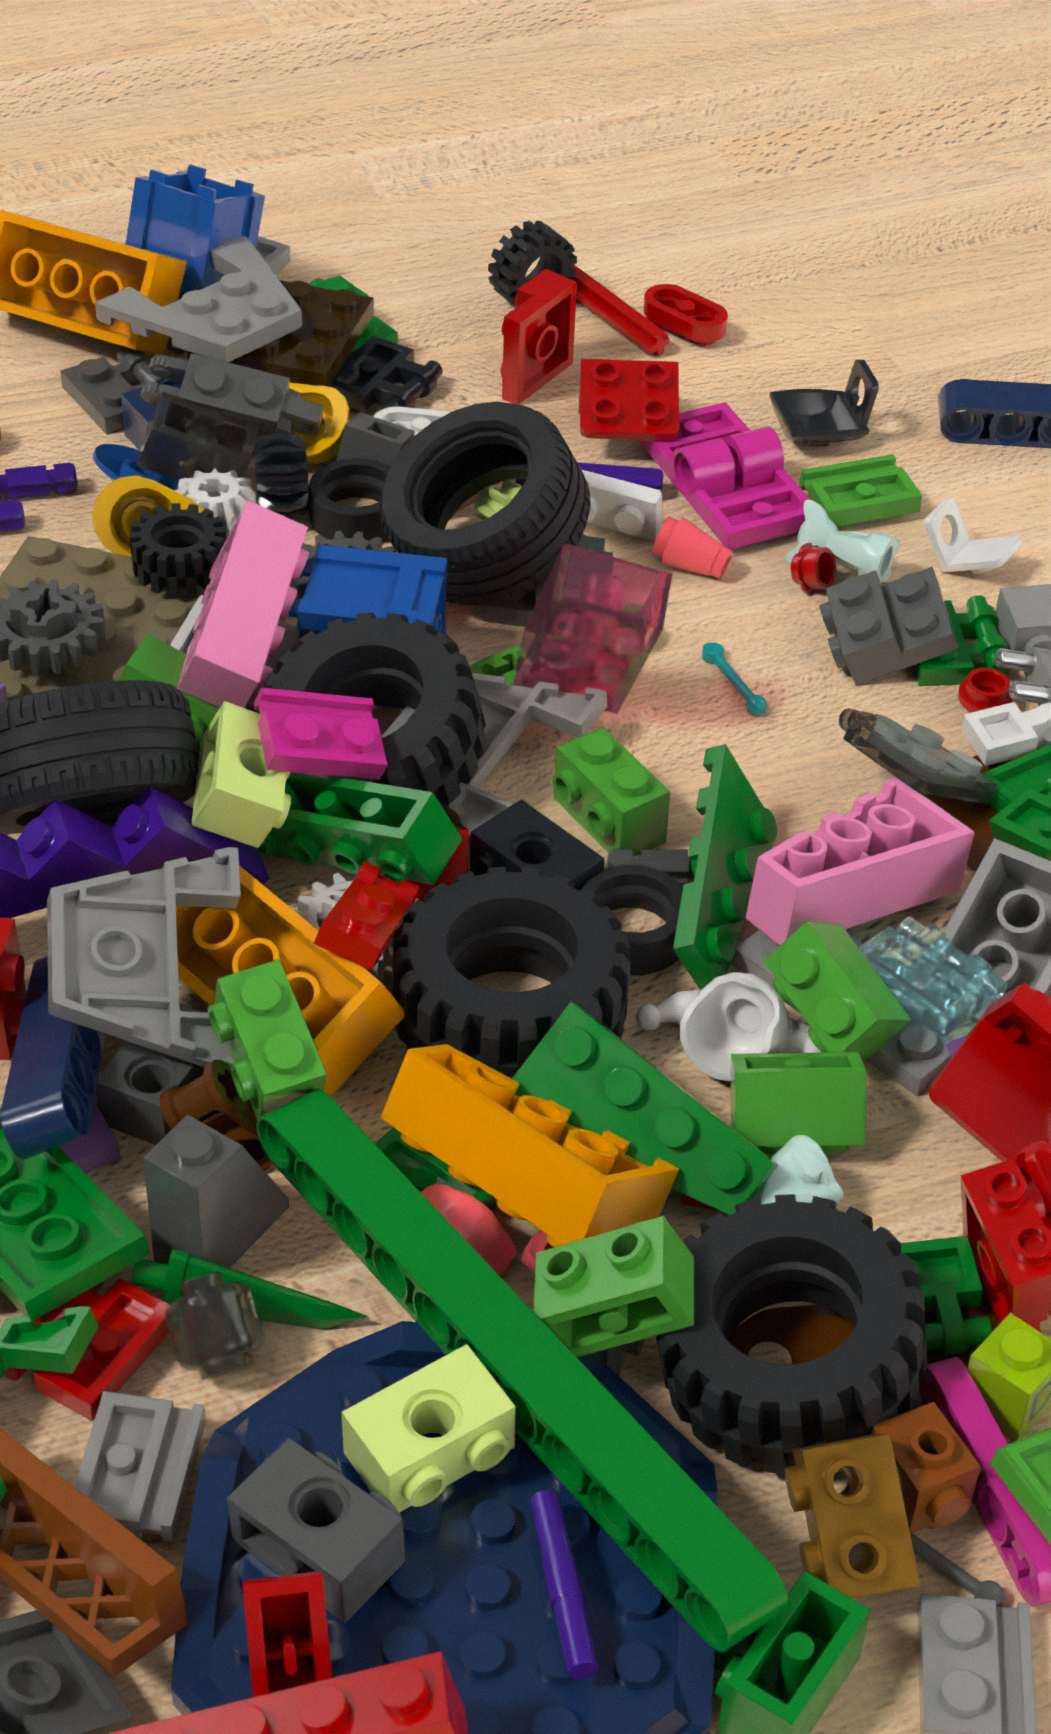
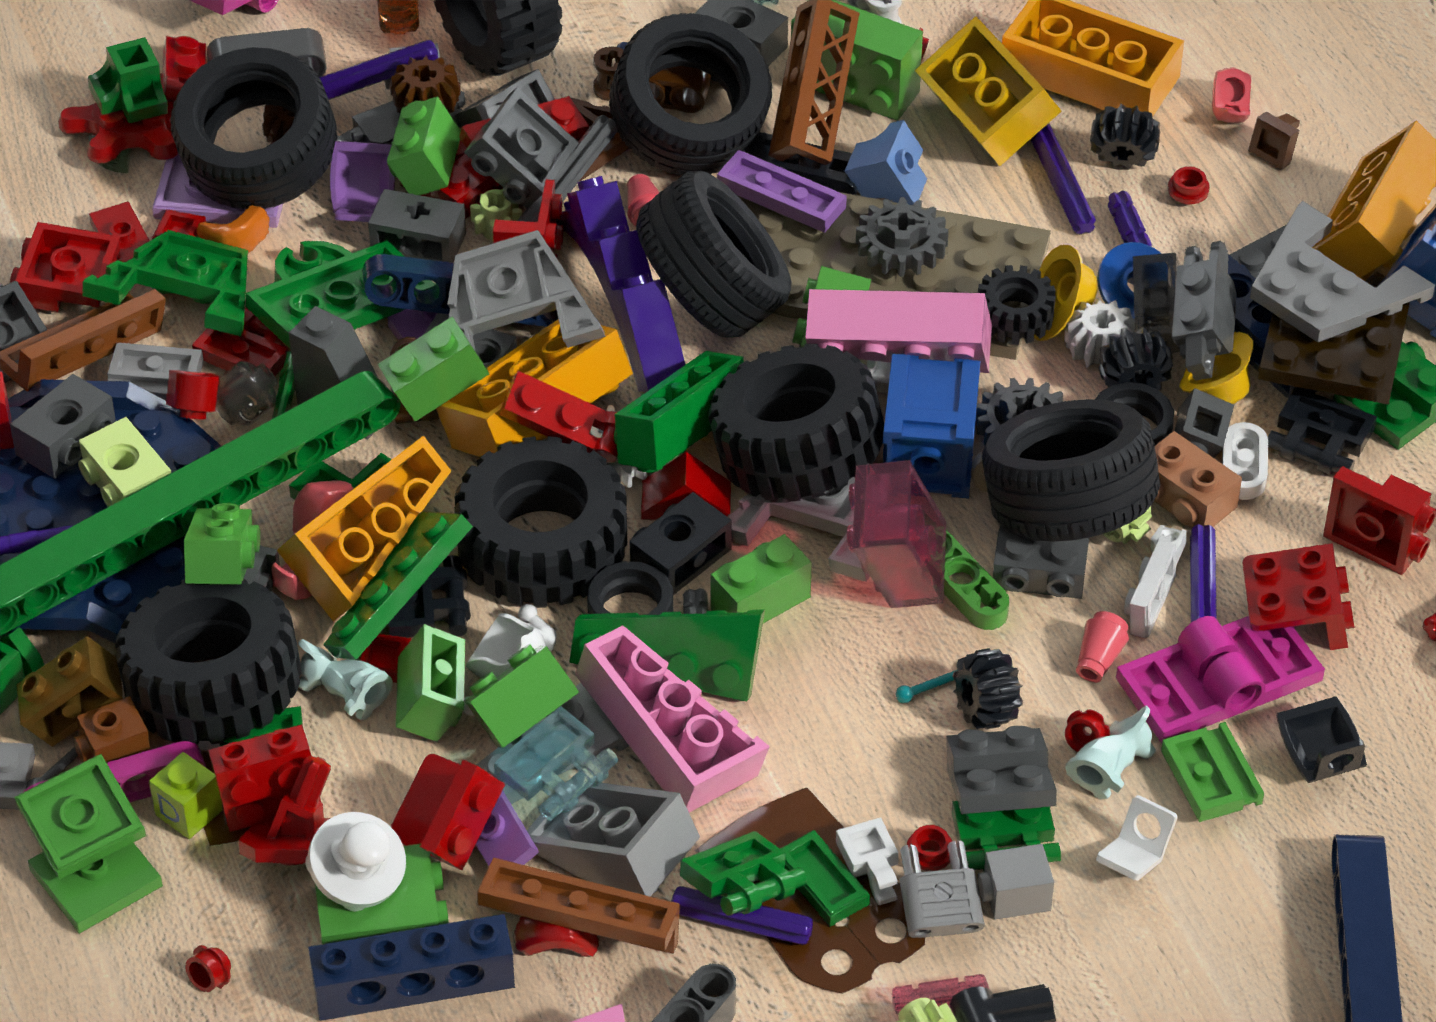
camera: 90 degrees right, 5 degrees up
yellowish green brick [191,701,291,848] -> none
dark pink plate [254,687,388,780] -> none
clear smoke piece [839,708,998,805] -> none
none -> red plate [166,370,219,419]
none -> black gear [953,648,1023,729]

